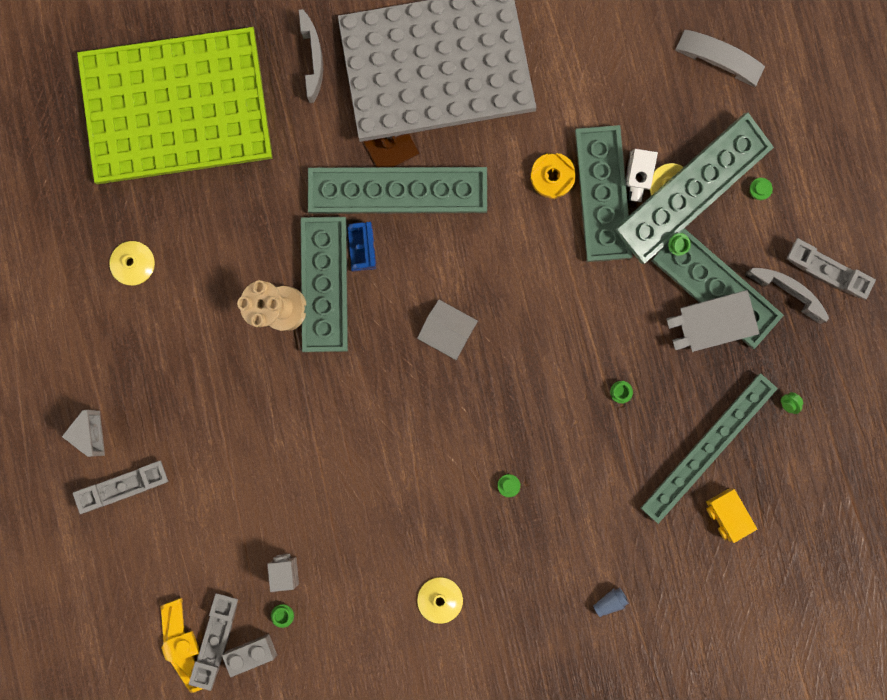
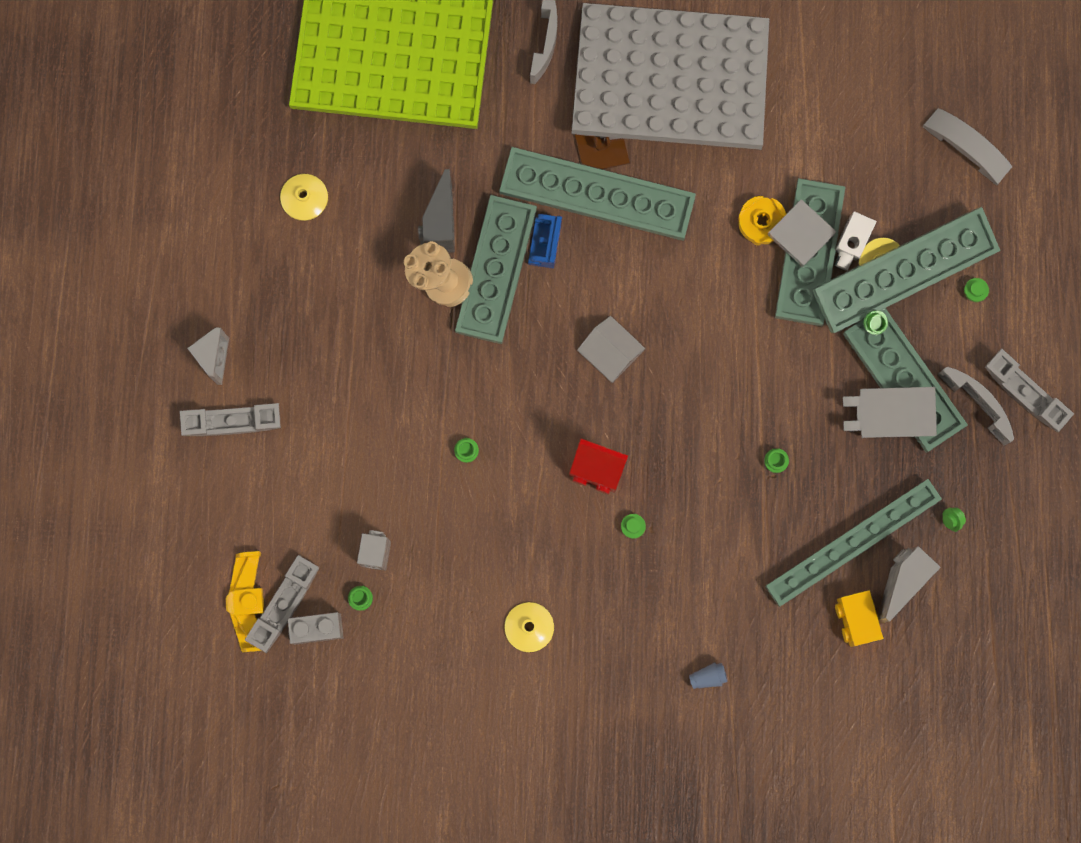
camera: 15 degrees right, 5 degrees down
none -> dark grey slope [418,169,455,253]
none -> bright green plate [454,438,479,463]
none -> red slope [569,439,628,495]
none -> light grey tile [768,199,836,267]
none -> light grey slope [877,546,941,624]

